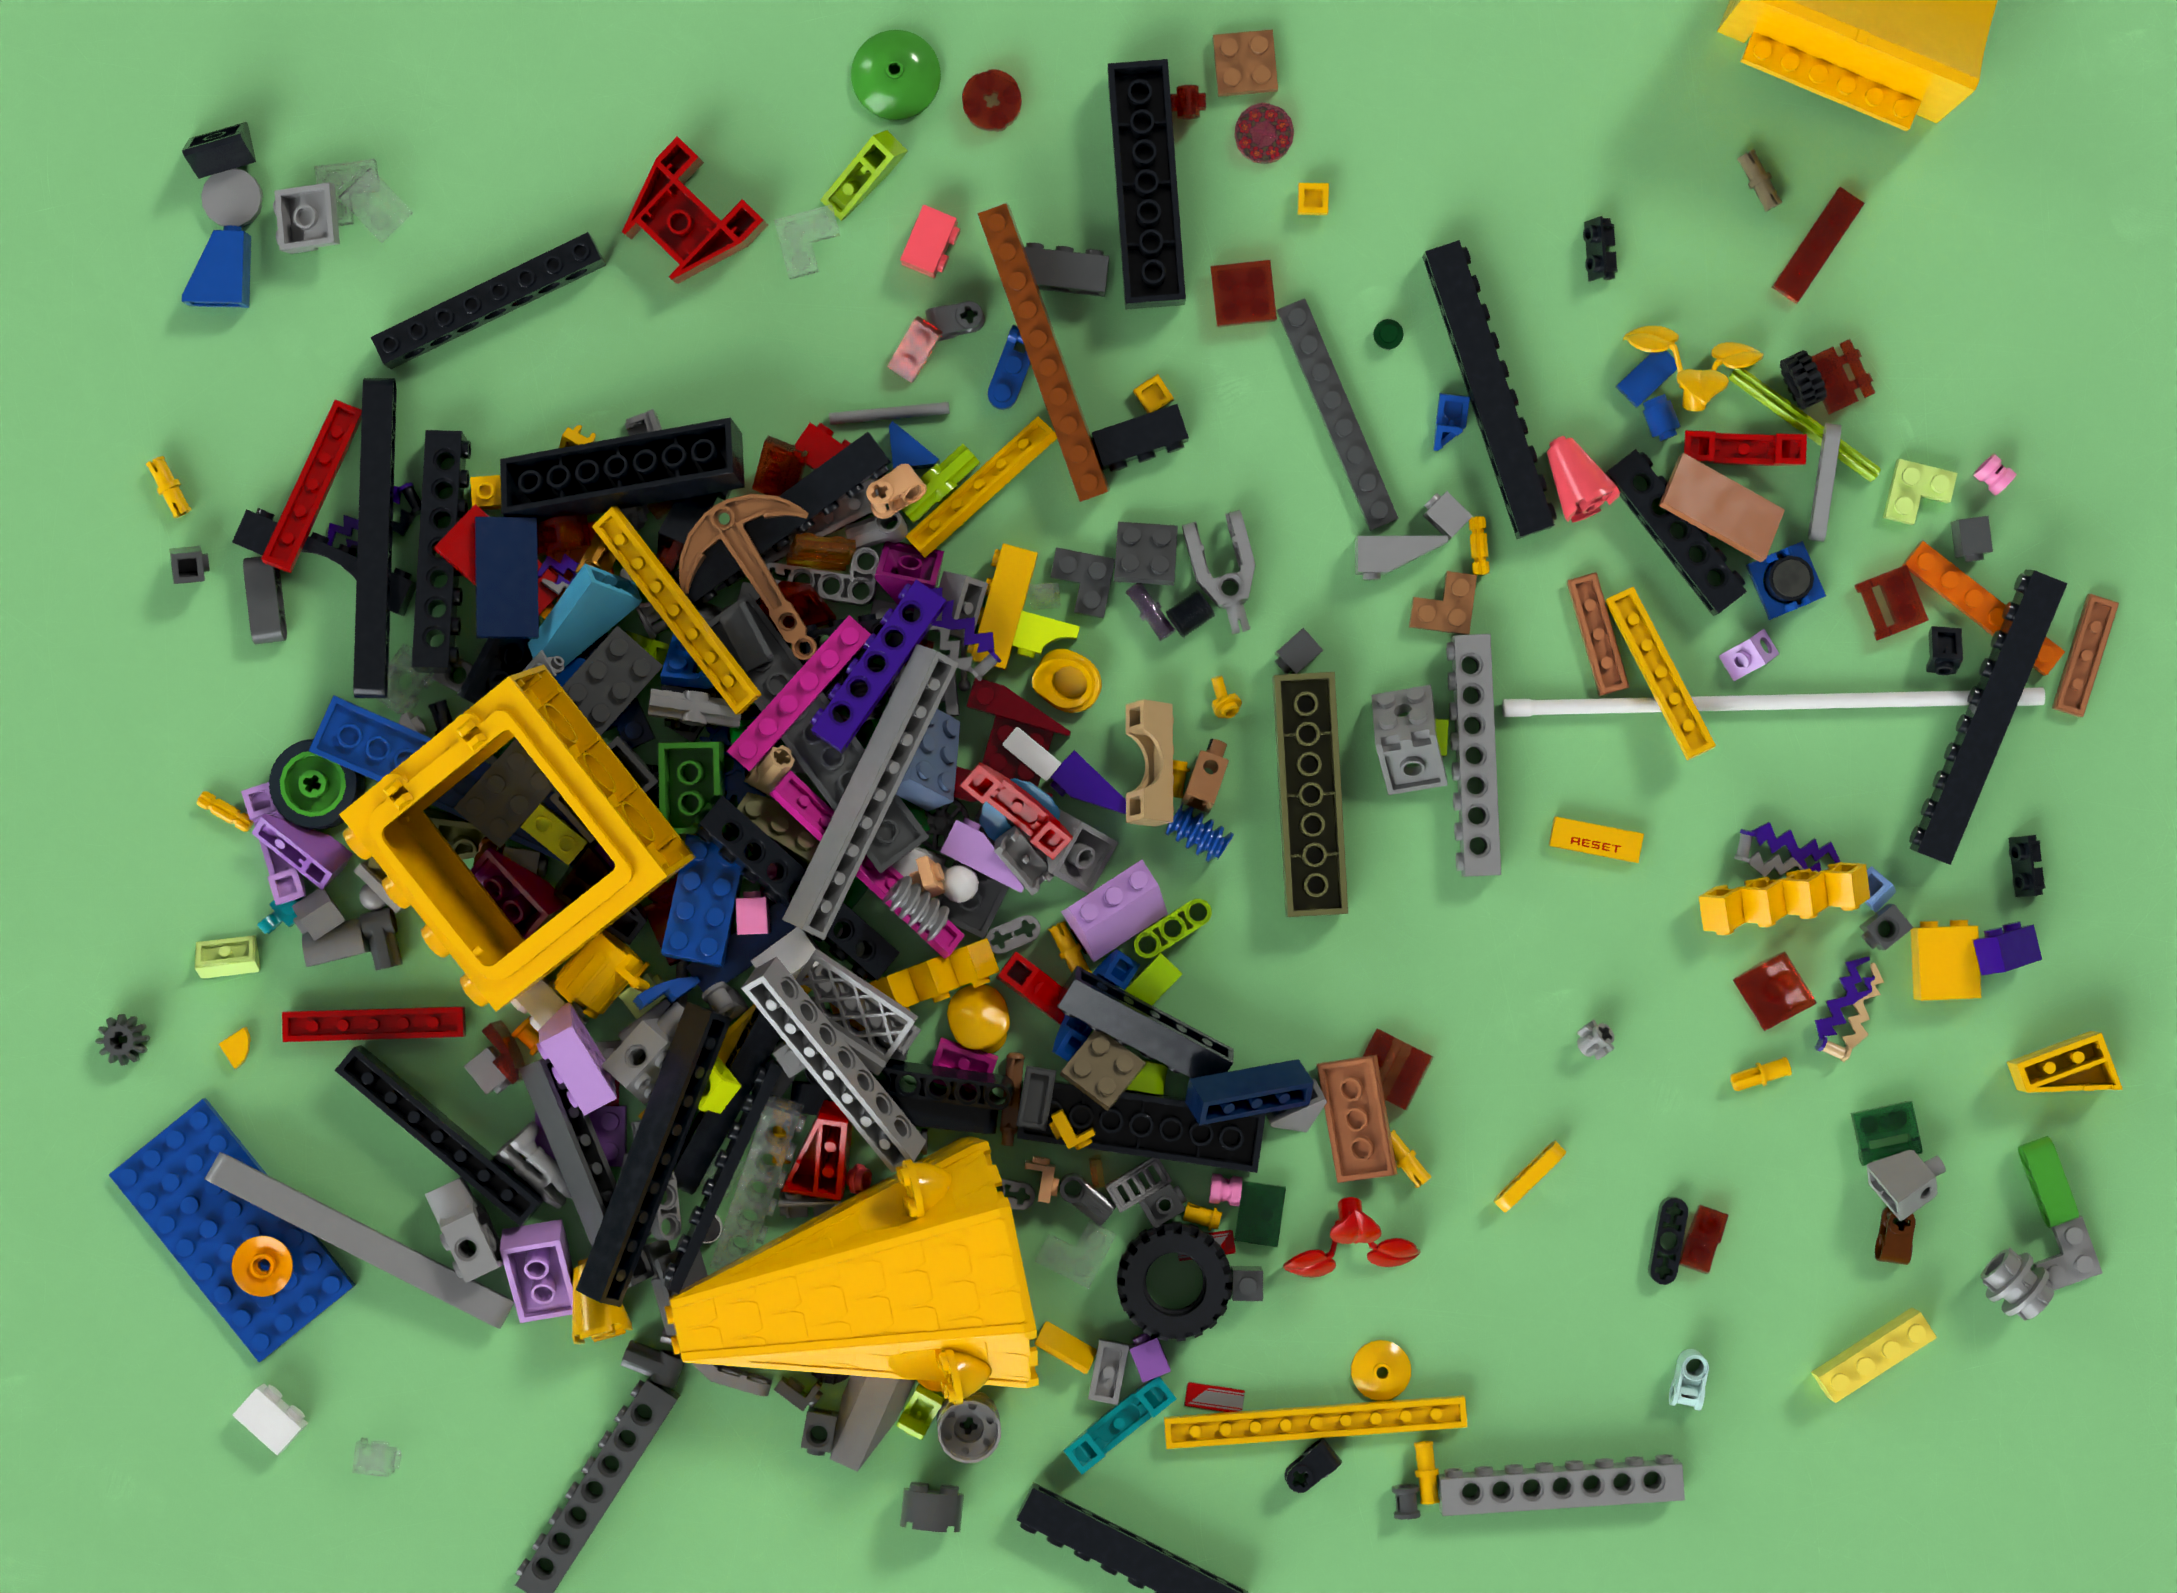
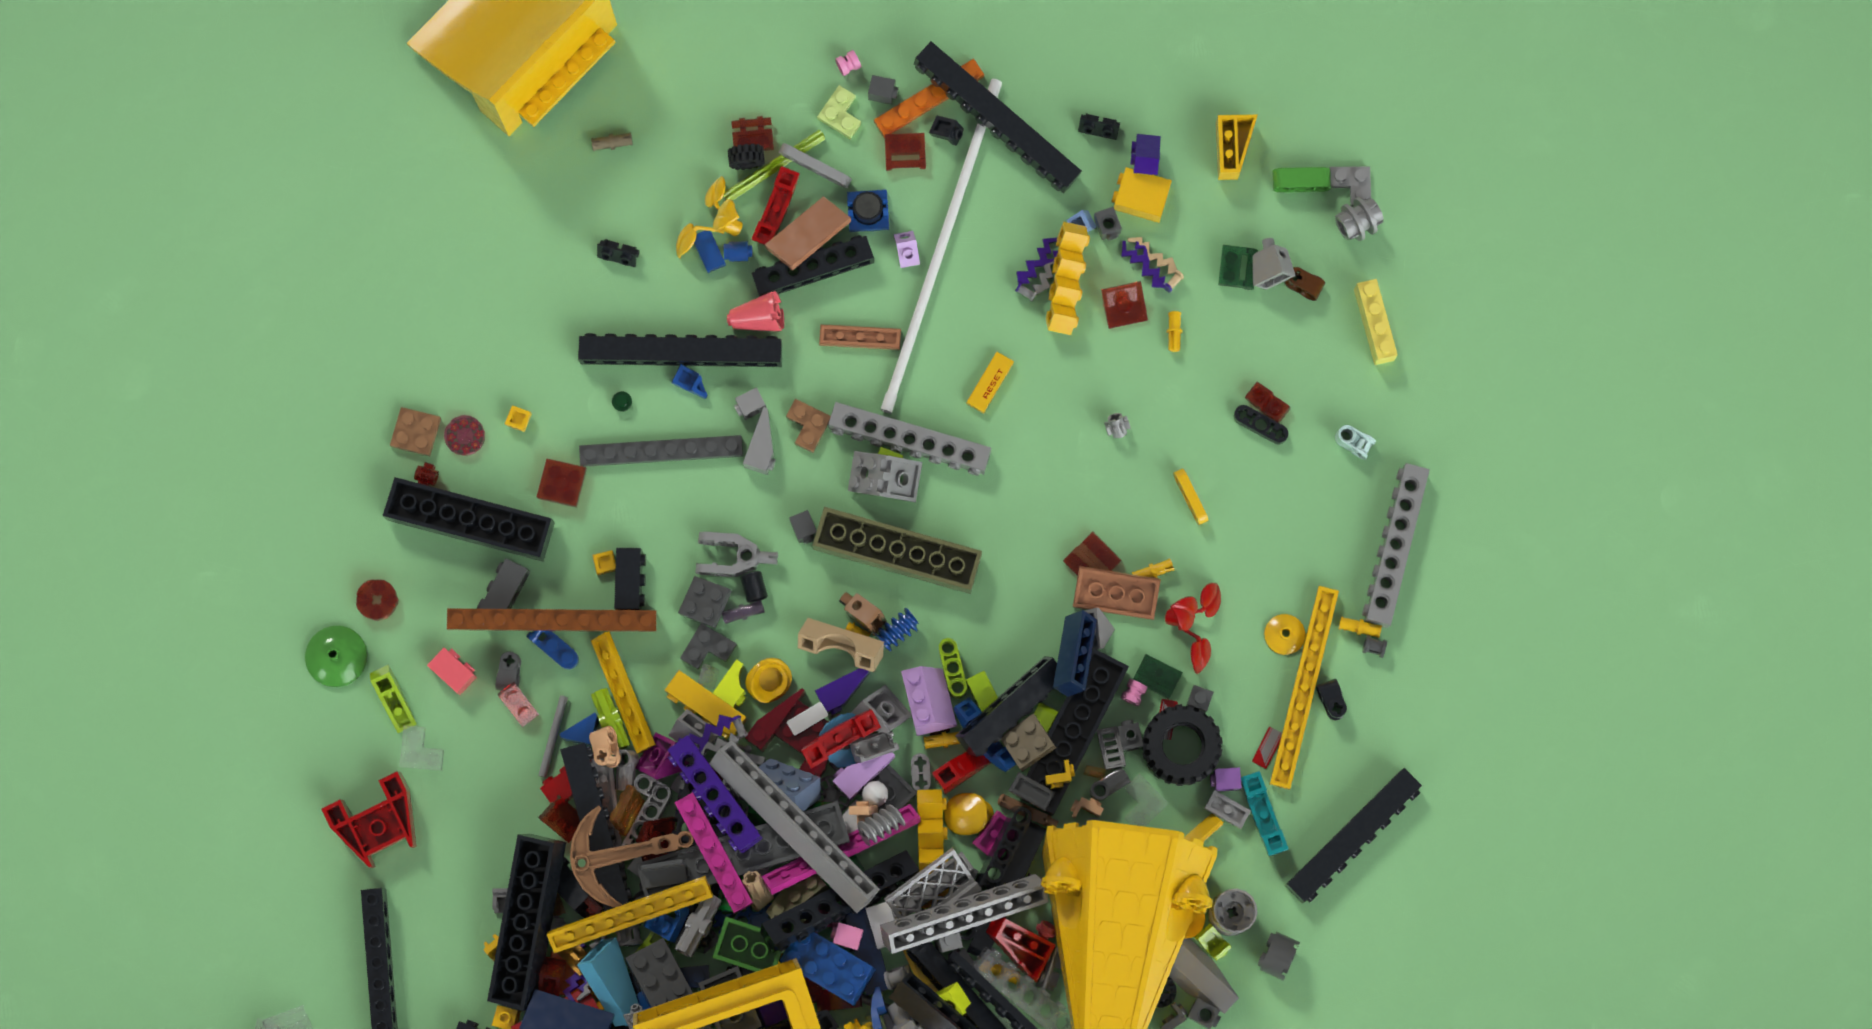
camera: 65 degrees left, 10 degrees down
yellow pin [1183,1202,1223,1231] -> none
yellow plate [1211,675,1242,719] -> none
yellow axle [1469,516,1490,575] -> none
yellow plate [1605,586,1716,761] -> none
clear red tile [1772,187,1865,304] -> none
nougat tile [2052,594,2119,717] -> none

